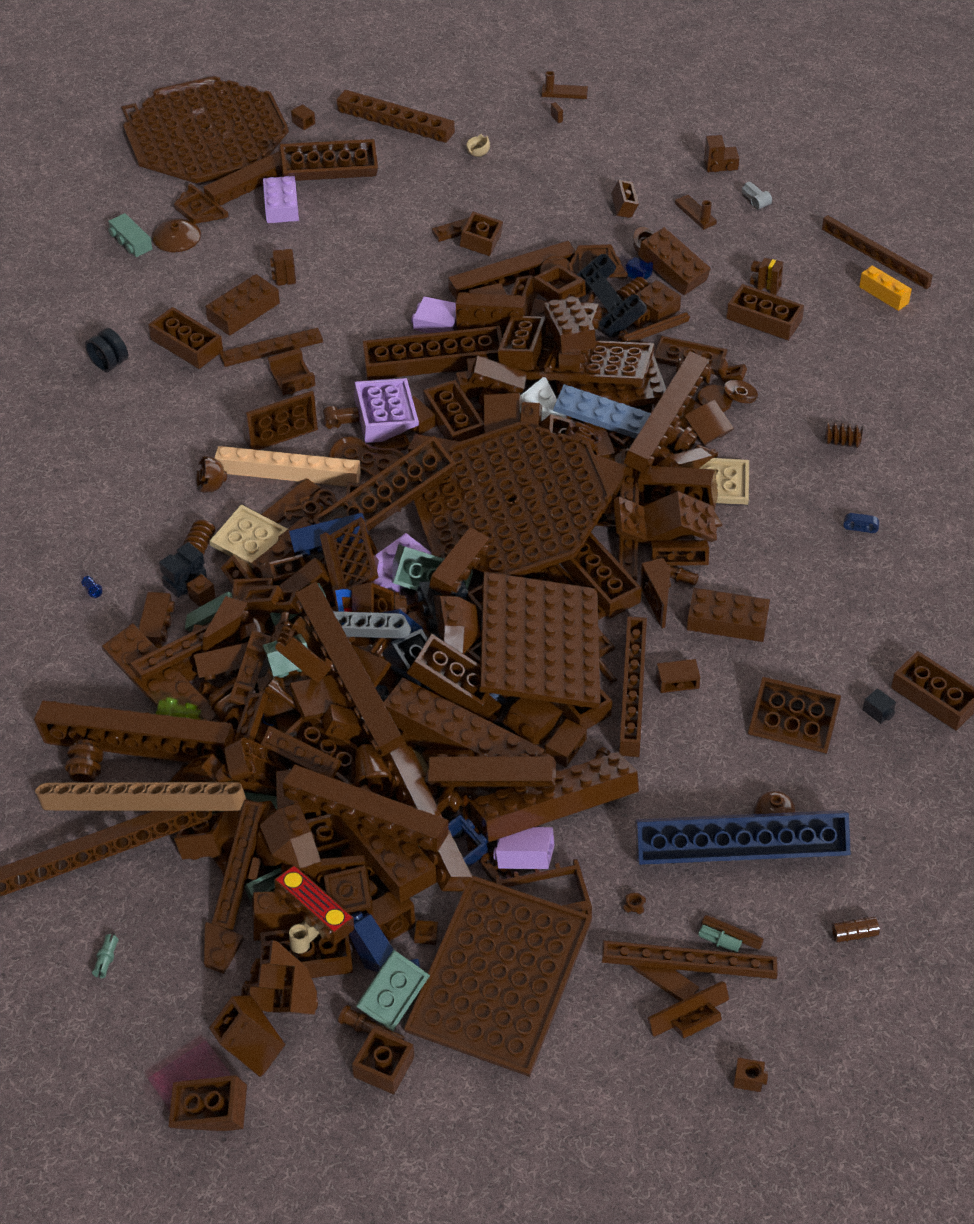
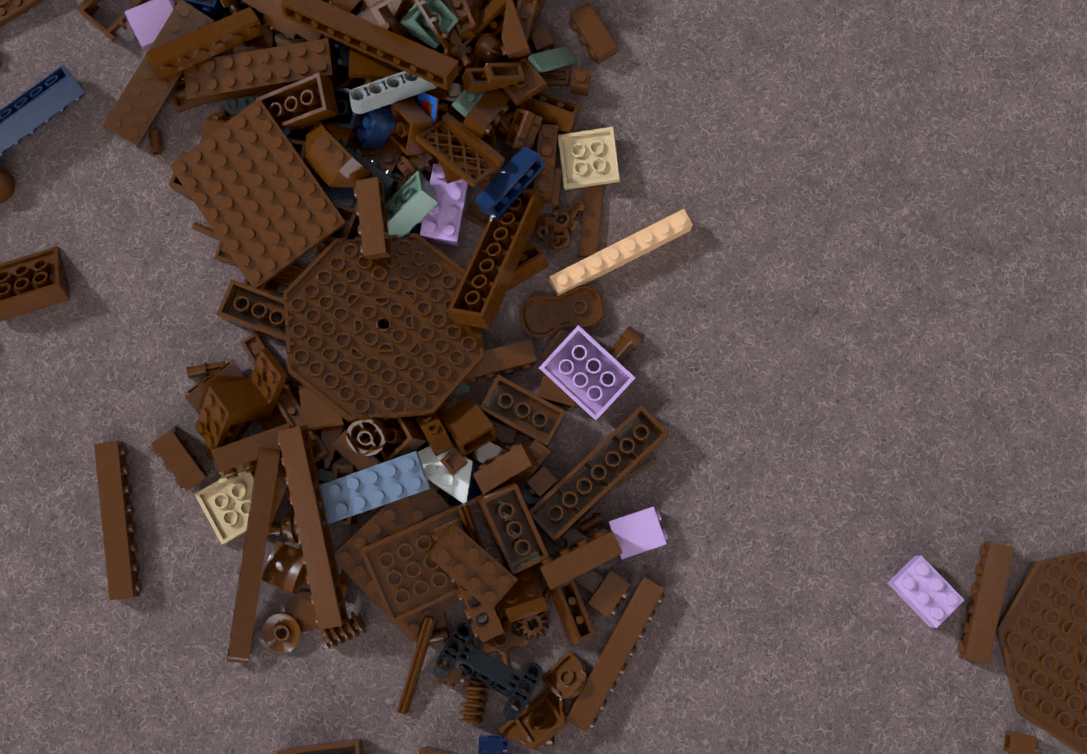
camera: 145 degrees right, 30 degrees up
clear blue pin [81,576,103,598] -> none
black wheel [85,328,129,373] -> none
sand green brick [108,213,153,257] -> none
reddish brown brick [148,307,223,369] -> none
reddish brown dish [152,219,201,252] -> none
black brick [159,542,207,598] -> none
reddish brown wing [174,183,229,224] -> none
reddish brown piece [182,520,216,555] -> none
reddish brown cylinder [196,456,227,493] -> none
reddish brown brick [205,274,280,336] -> none
reddish brown plate [220,327,323,367] -> none
reddish brown slope [243,391,318,450] -> none
reddish brown panel [267,348,316,396] -> none
reddish brown brick [270,249,296,286] -> none
reddish brown brick [279,139,378,181] -> none
reddish brown plate [432,217,469,242] -> none
reddish brown brick [460,211,503,256] -> none
reddish brown window [533,264,586,301] -> none
reddish brown brick [544,719,587,767] -> none
reddish brown brick [619,617,647,757] -> none
reddish brown plate [623,893,646,914] -> none
reddish brown brick [635,280,681,324] -> none
reddish brown slope [640,558,672,628] -> none
reddish brown tile [654,336,728,375] -> none
reddish brown brick [656,659,701,693] -> none
reddish brown brick [687,588,770,642] -> none
reddish brown bracket [718,359,747,383] -> none
reddish brown piece [825,422,863,448] -> none
dark blue beam [843,513,879,533] -> none
none -> reddish brown brick [94,440,142,600]
none -> reddish brown wedge [151,426,208,491]
none -> reddish brown beam [227,447,280,663]
none -> reddish brown tile [440,448,468,476]

